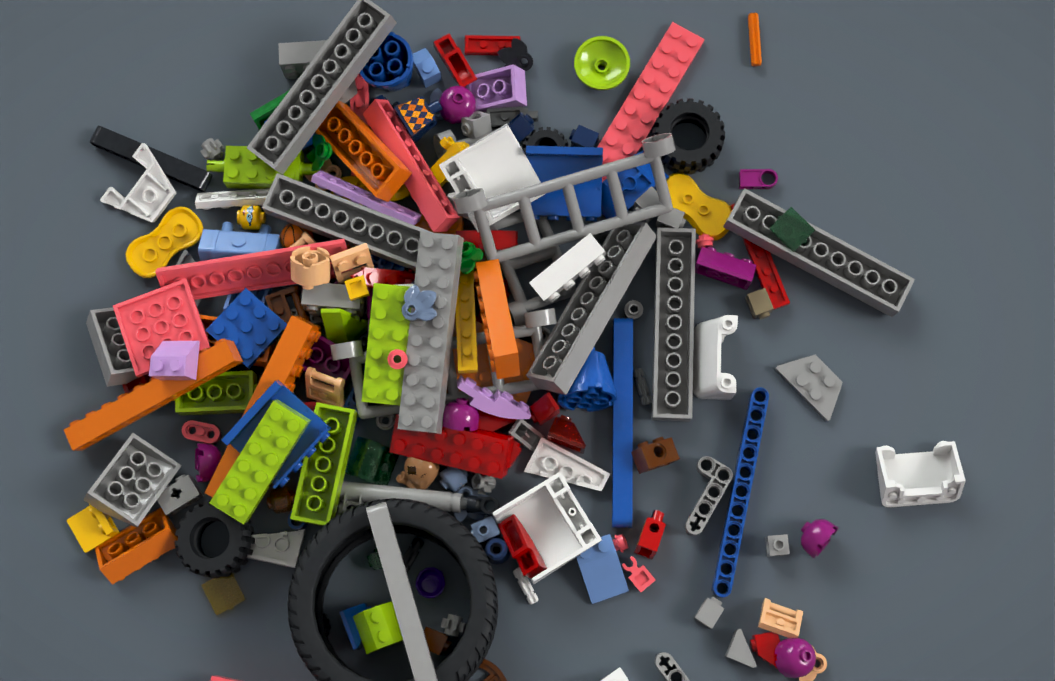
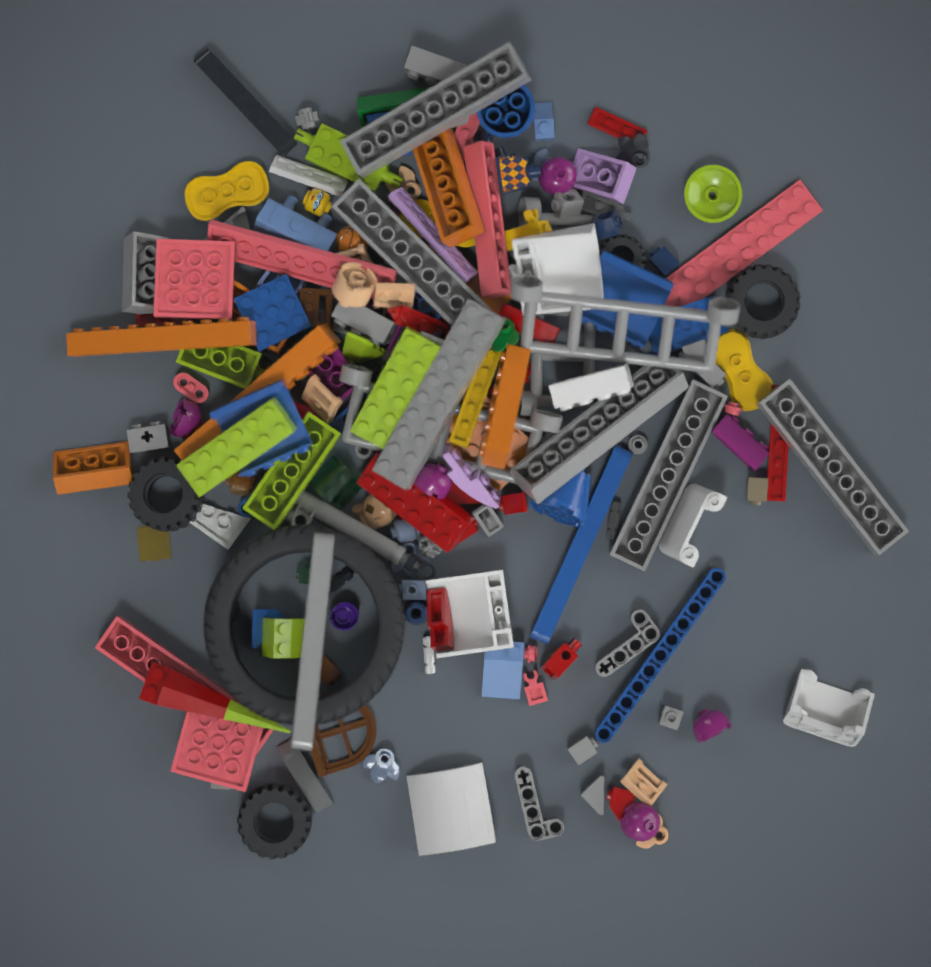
camera: 20 degrees right, 10 degrees up
yellow bracket [67,504,120,553] -> none
light grey slope [84,433,182,527] -> none
white wing [100,143,177,222] -> none
lavender slope [149,341,200,380] -> none
green plate [307,134,332,171] -> none
yellow plate [344,275,370,301] -> none
coral plate [387,349,408,369] -> none
sand blue plate [401,285,437,321] -> none
red slope [433,33,477,87] -> none
light grey gear [441,614,466,637] -> none
white wing [524,437,611,491] -> none
clear red slope [548,415,586,454] -> none
reddish brown brick [631,437,680,474] -> none
magenta piece [739,169,778,189] -> none
orange axle [748,13,762,67] -> none
clear green piece [769,207,815,252] -> none
light grey wing [775,354,843,422] -> none

